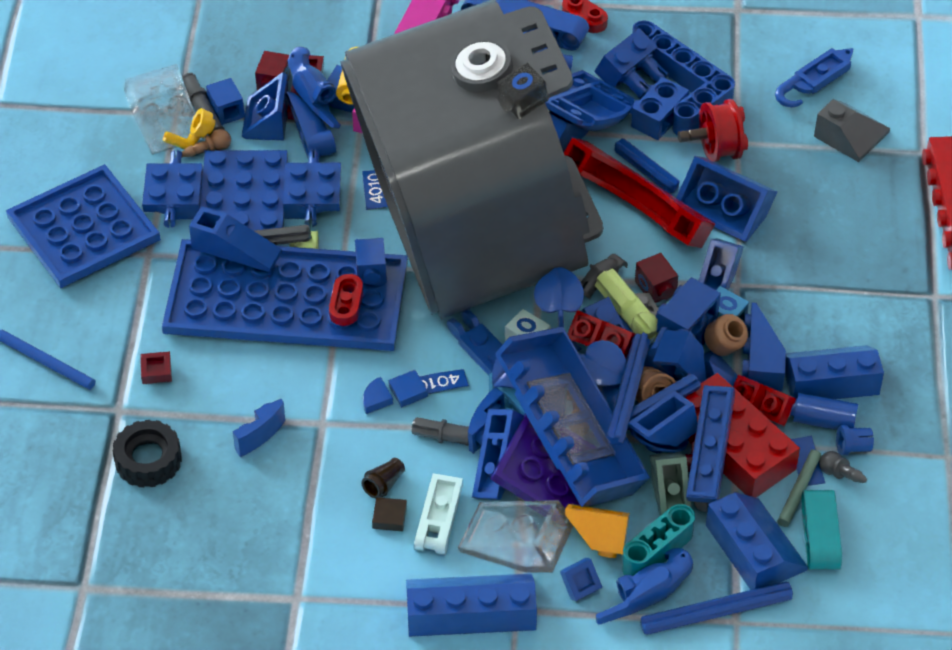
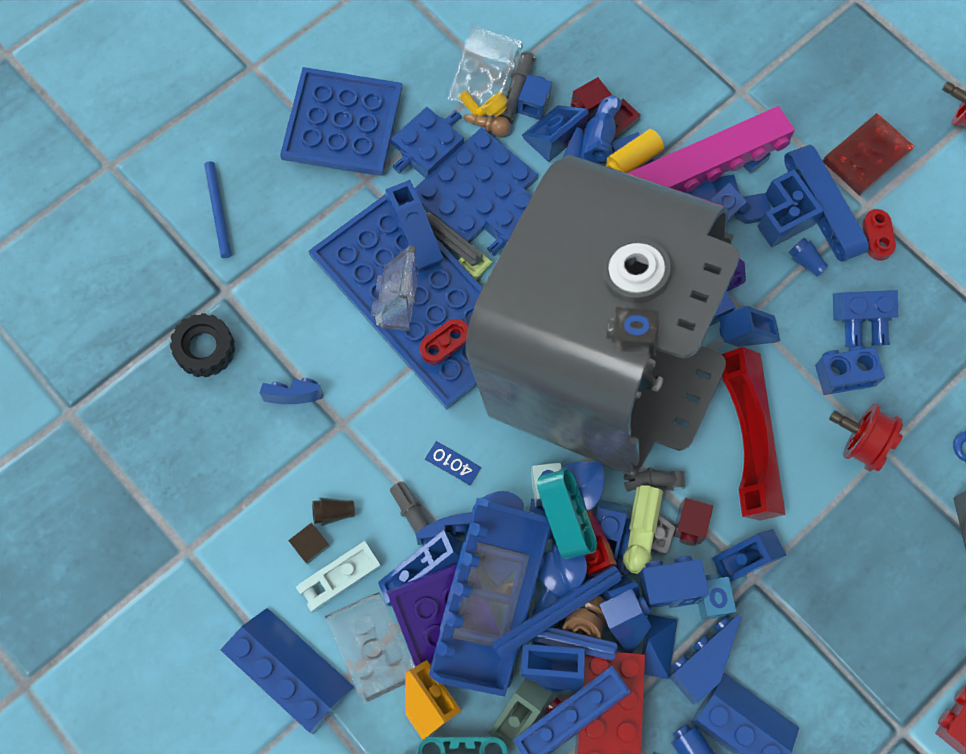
camera: 40 degrees right, 20 degrees up
dark red plate [140,351,172,384] -> none
blue tile [363,377,393,414] -> none
blue tile [388,370,428,408] -> none
blue hinge [447,310,503,376] -> none
blue slope [544,70,634,131] -> none
blue plate [560,558,602,601] -> none
blue axle [614,138,680,193] -> none
blue beam [632,20,735,136] -> none
blue slope [676,156,777,242] -> none
medium nougat head [704,314,748,356] -> none
red slope [733,374,796,426] -> none
none -> clear slope [371,246,418,331]
none -> teal beam [537,468,597,559]

